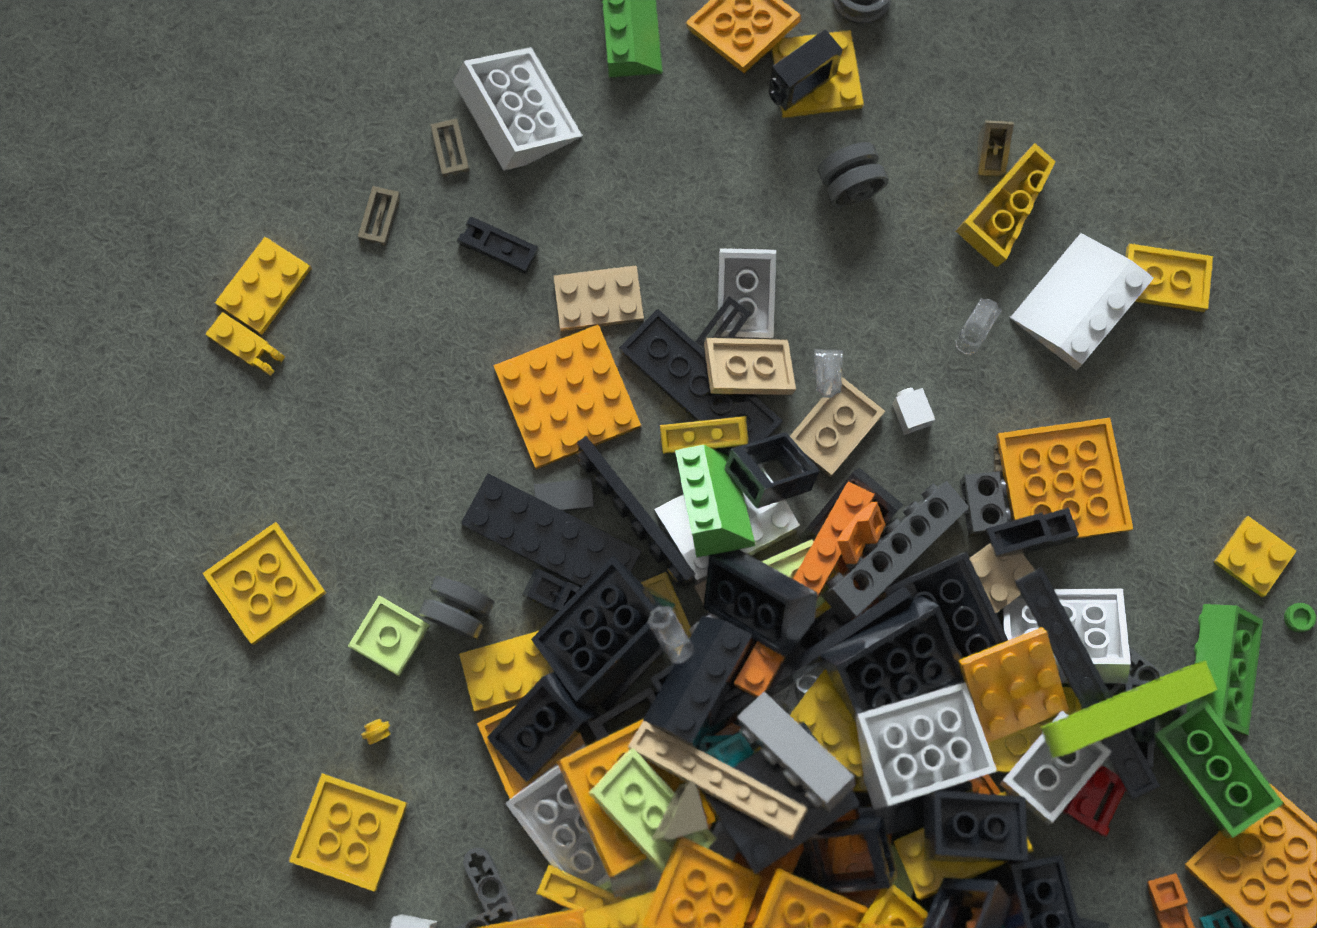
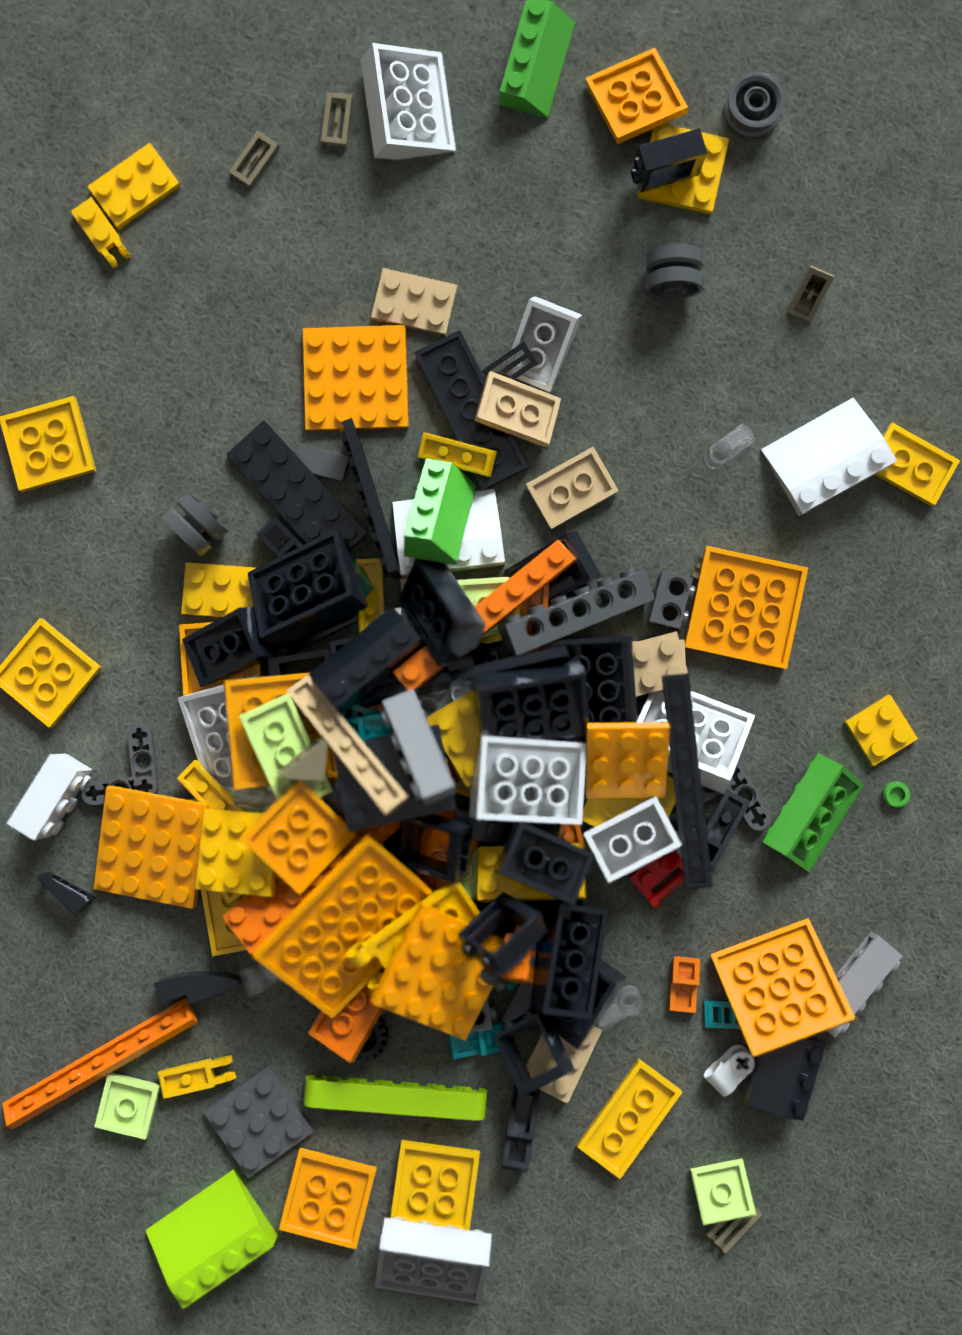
camera: 25 degrees right, 10 degrees up
yellowish green plate [348,596,430,677] -> none
yellow plate [361,719,391,744] -> none
black plate [457,217,539,274] -> none
clear piece [648,606,694,663] -> none
black window [724,432,820,509] -> none
clear piece [812,349,843,398] -> none
orange slope [837,502,885,564] -> none
white brick [892,388,935,435] -> none
yellow wedge [956,143,1056,267] -> none
black slope [986,508,1079,557] -> none
lime beam [1040,661,1218,758] -> none
bright green slope [1154,700,1284,839] -> none

